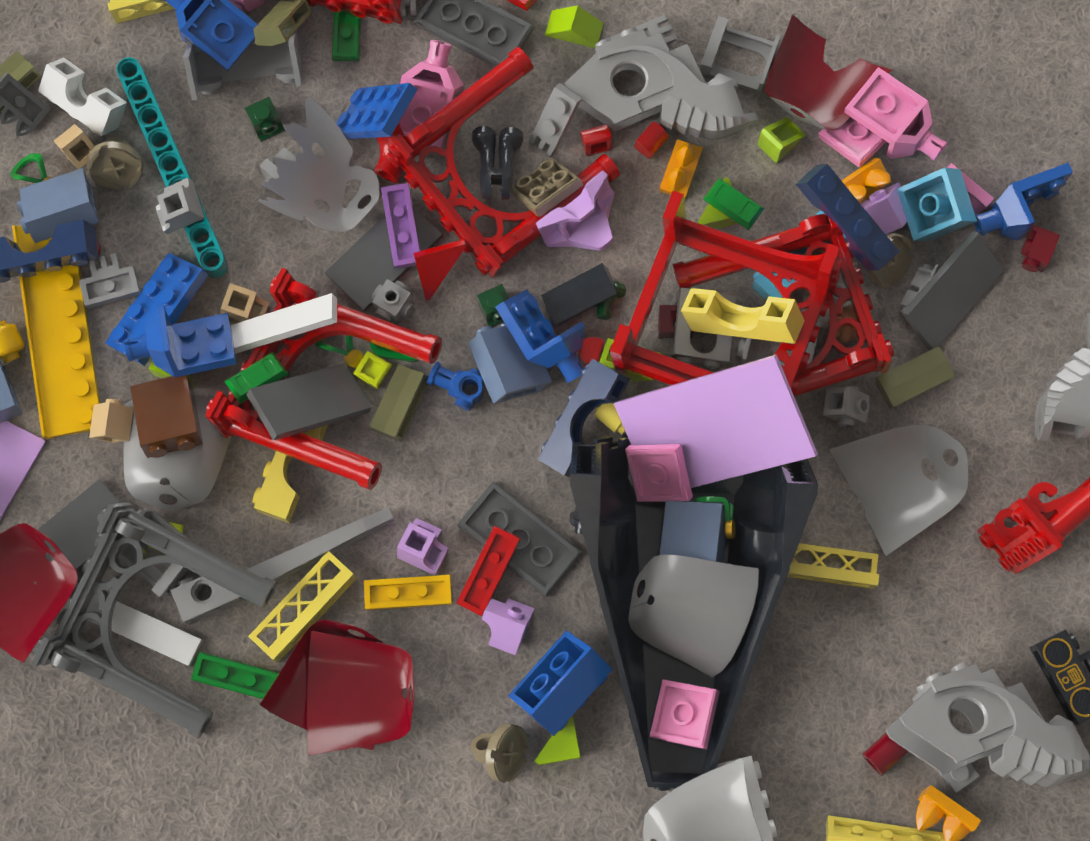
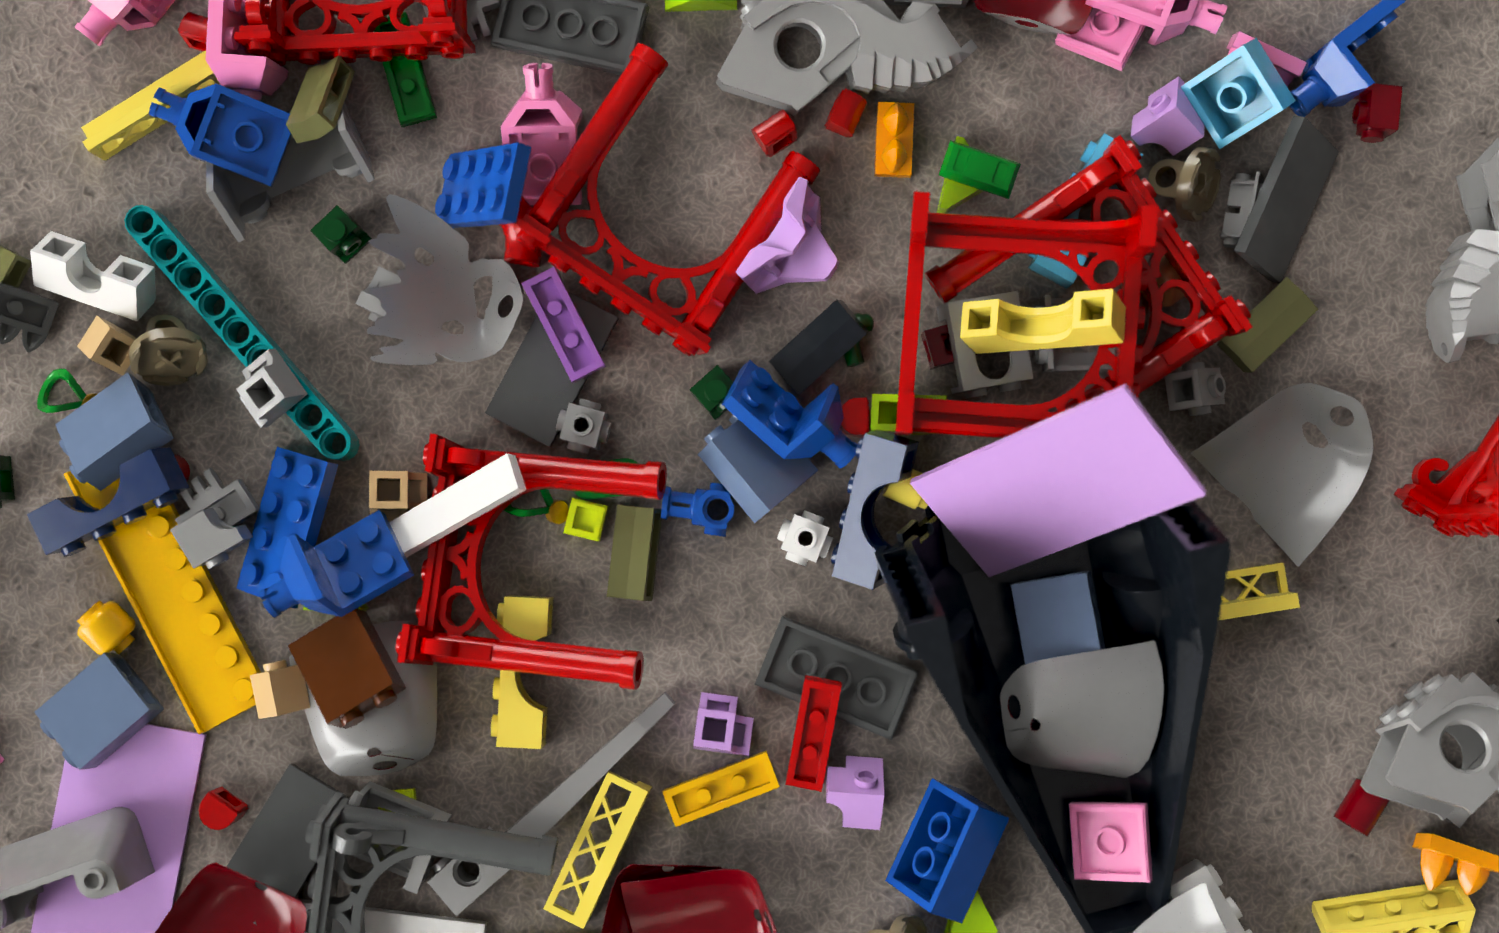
camera: 15 degrees left, 10 degrees up
green tile [224,352,289,404] -> none
dark grey tile [247,363,372,441] -> none
red tile [413,240,466,301] -> none
black piece [471,126,523,201] -> none
dark tan tile [512,157,583,217] -> none
light grey hinge [529,83,582,157] -> none
bright pink plate [625,444,693,502] -> none
green piece [696,496,735,539] -> none
lime slope [757,117,806,164] -> none
dark blue arch [796,164,900,271] -> none
light orange tile [842,157,892,204] -> none
none -> light grey brick [170,508,253,570]
none -> red brick [199,787,249,830]
none -> white brick [777,510,833,567]

